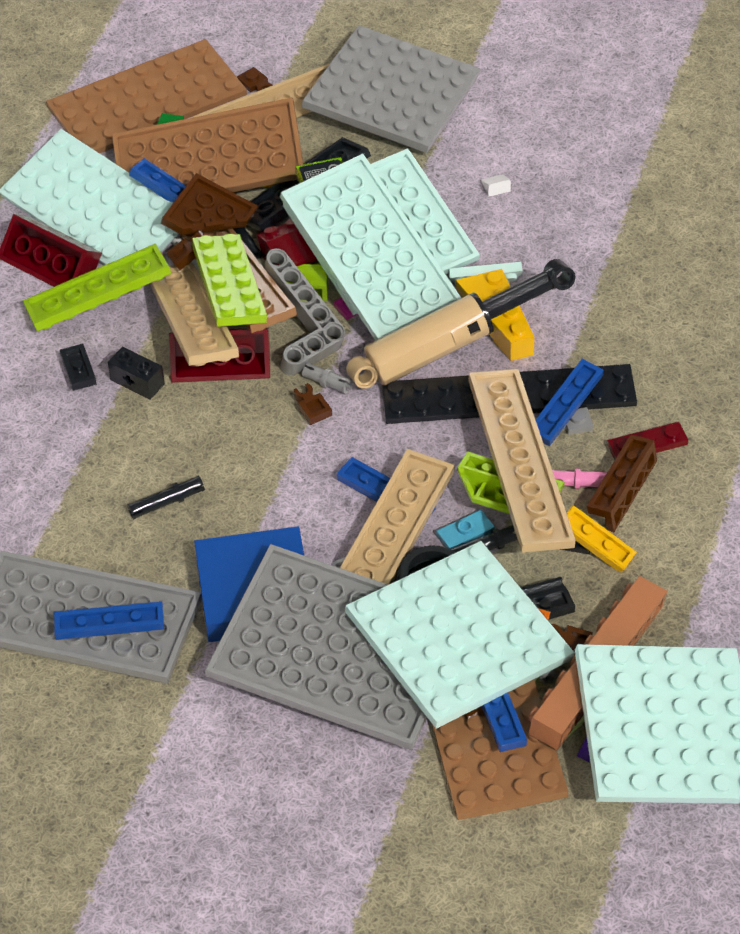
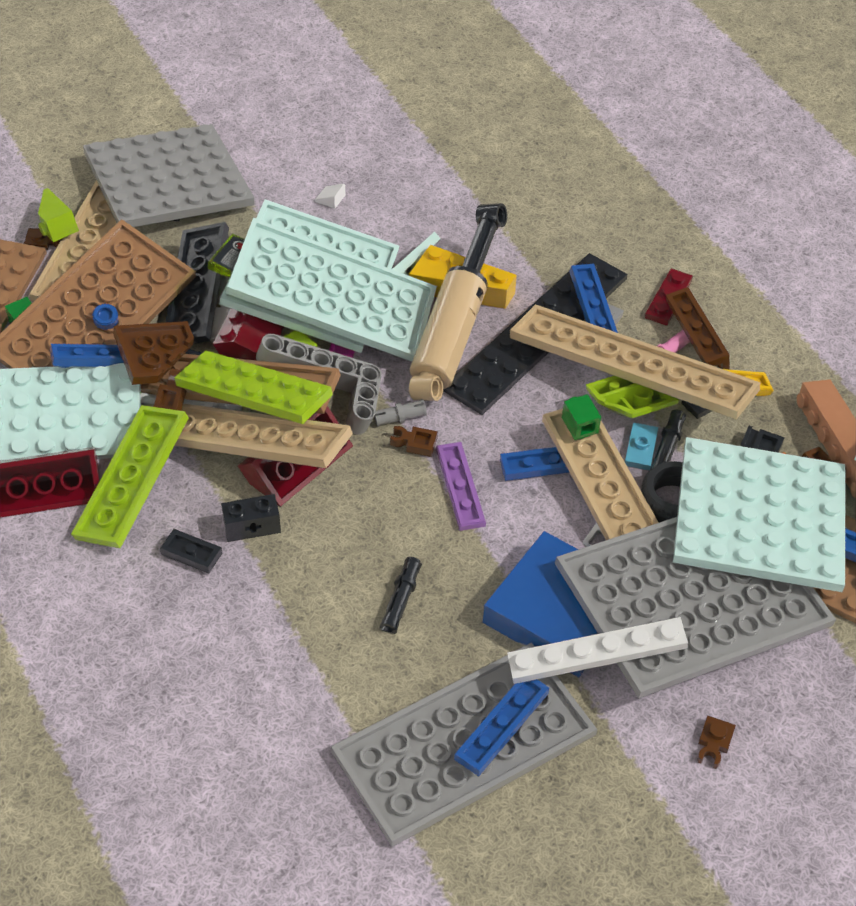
camera: 50 degrees left, 0 degrees up
none -> lime slope [38,188,79,242]
none -> blue tile [92,304,119,330]
none -> medium lavender tile [436,442,486,531]
none -> white plate [507,617,688,684]
none -> green brick [561,394,602,440]
none -> reddish brown plate [697,715,736,769]

